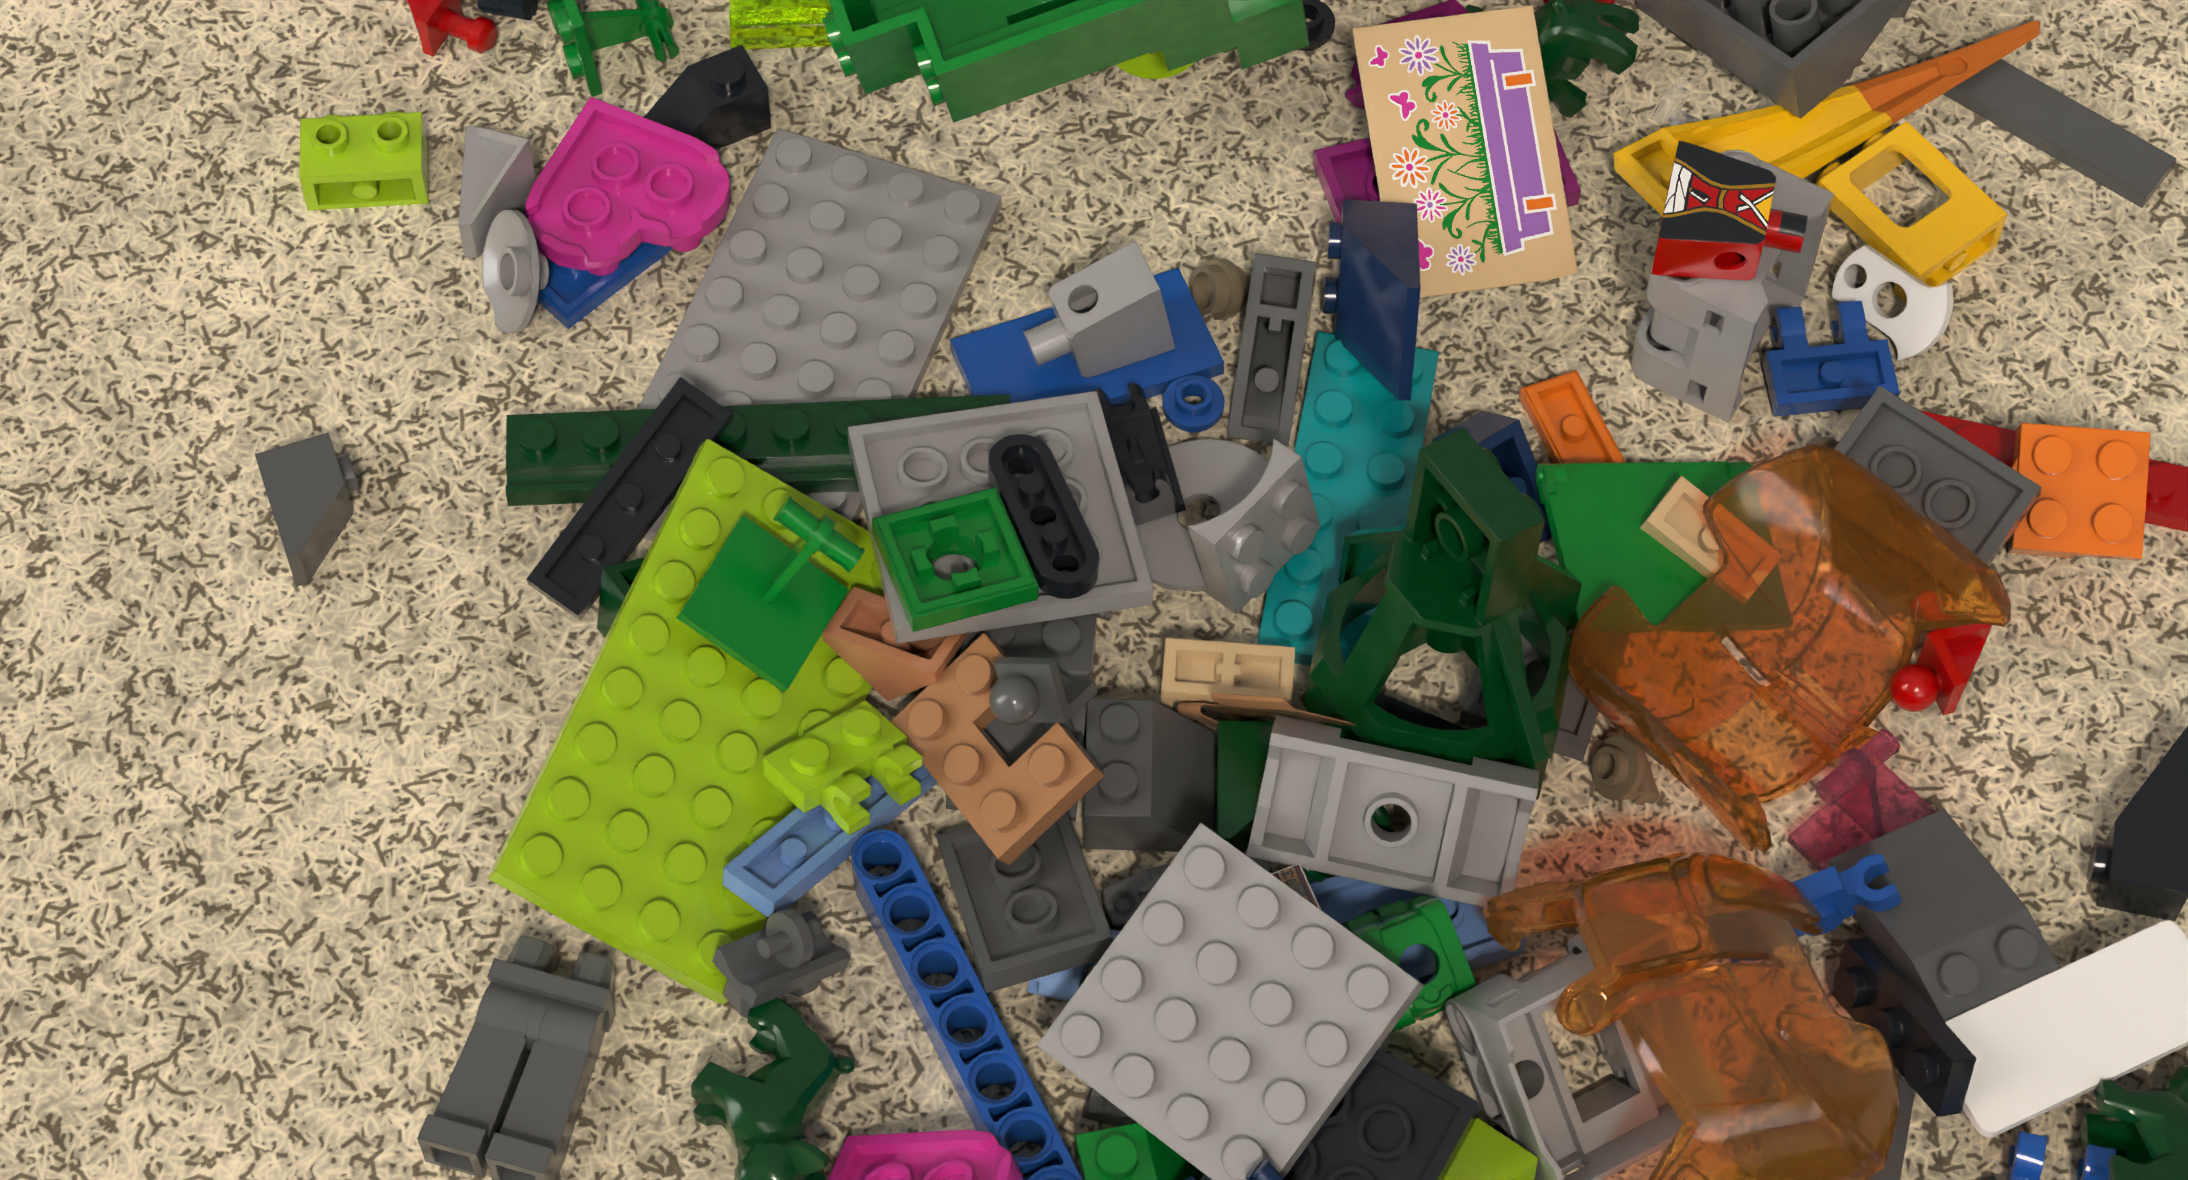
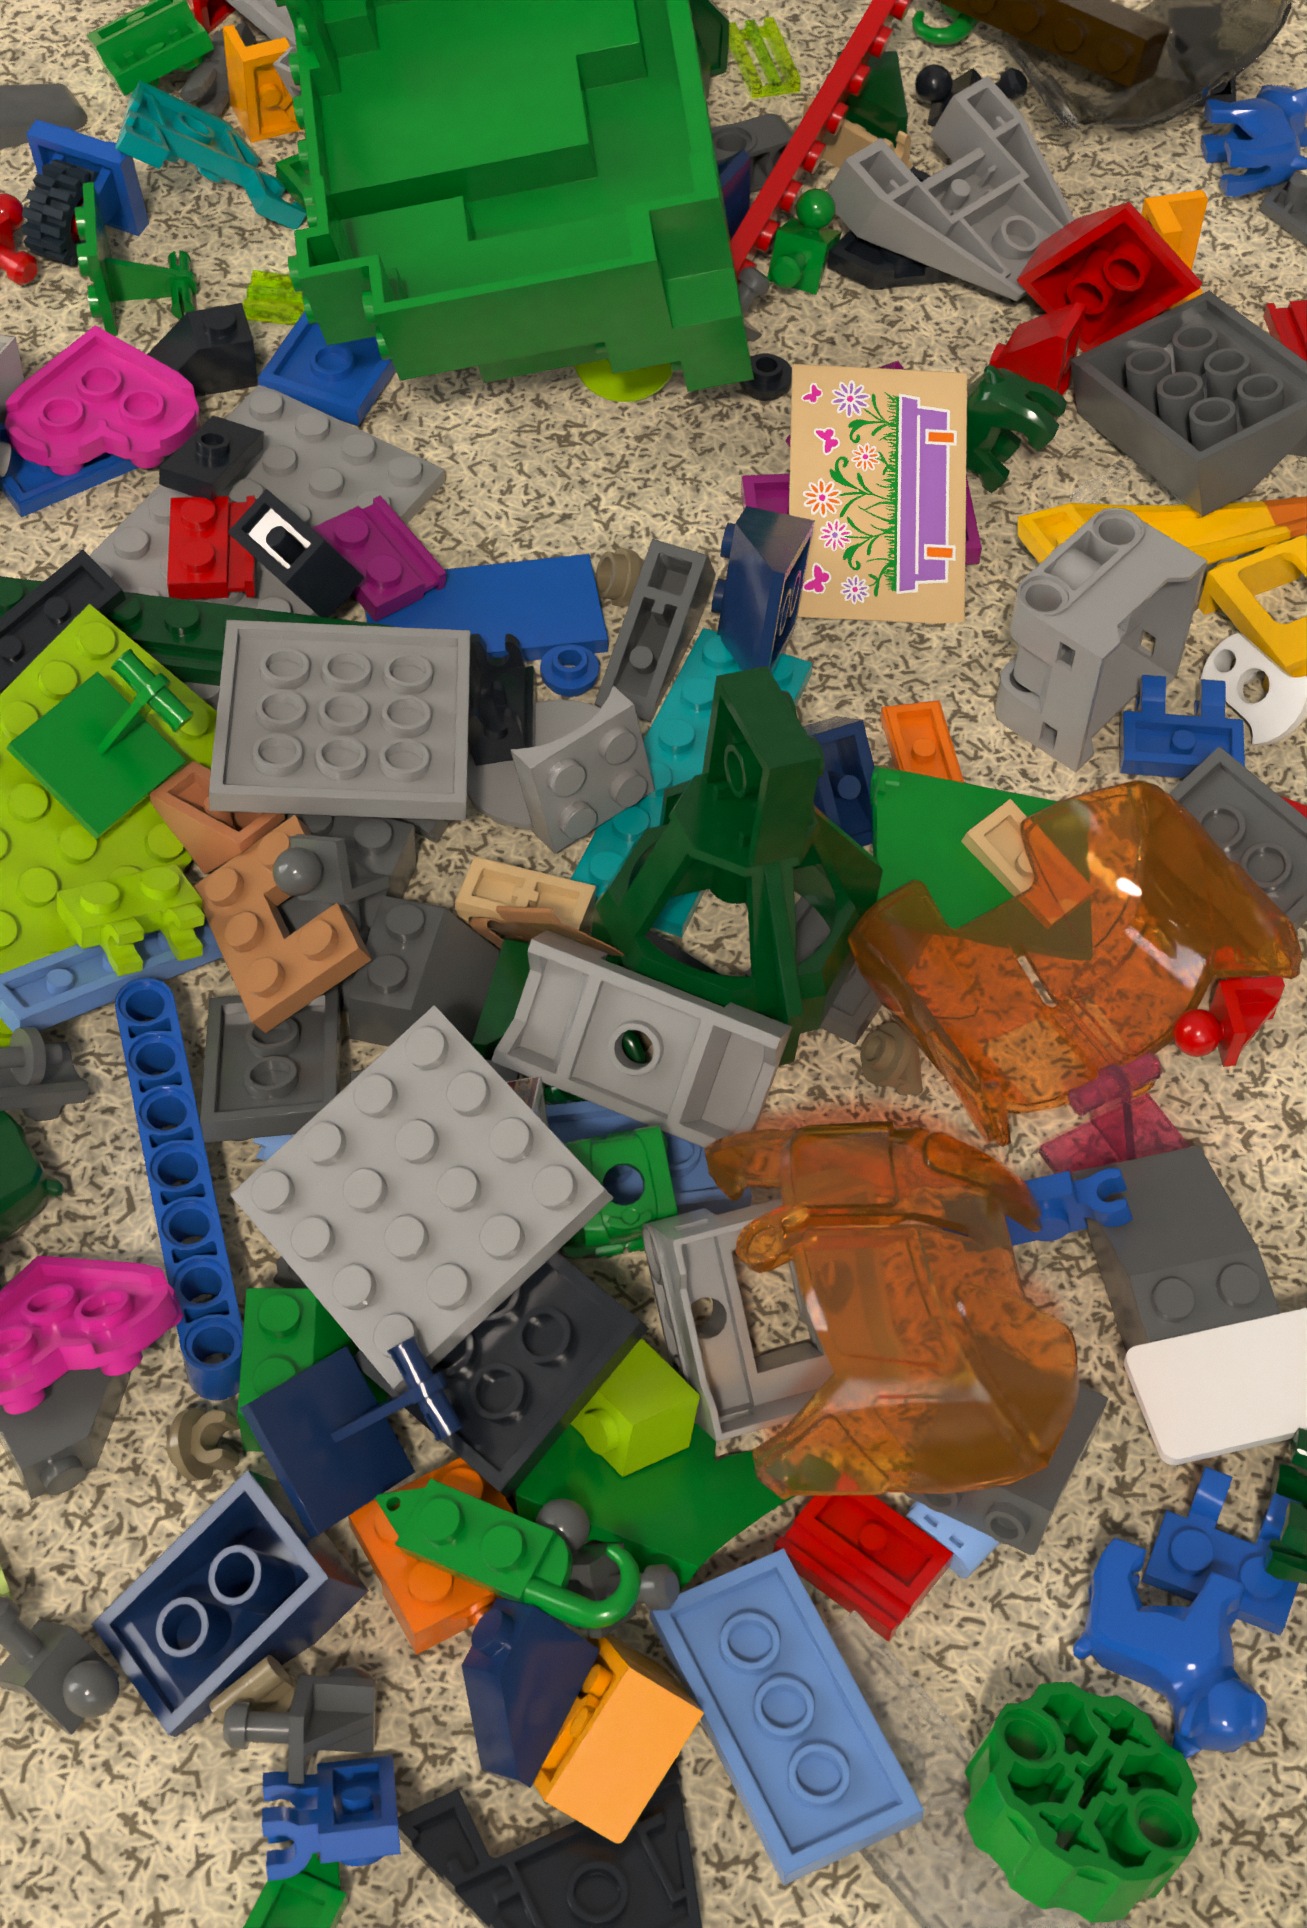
camera: 10 degrees right, 5 degrees down
green piece [872,487,1039,632] -> none
black plate [988,434,1099,599] -> none
light grey torso [1023,241,1175,378] -> none
torso [1651,141,1808,281] -> none
black plate [1832,937,1976,1117] -> none
none -> black plate [159,415,264,501]
none -> red plate [167,496,256,599]
none -> black slope [227,489,365,618]
none -> blue plate [258,311,396,426]
none -> magenta plate [312,495,446,622]

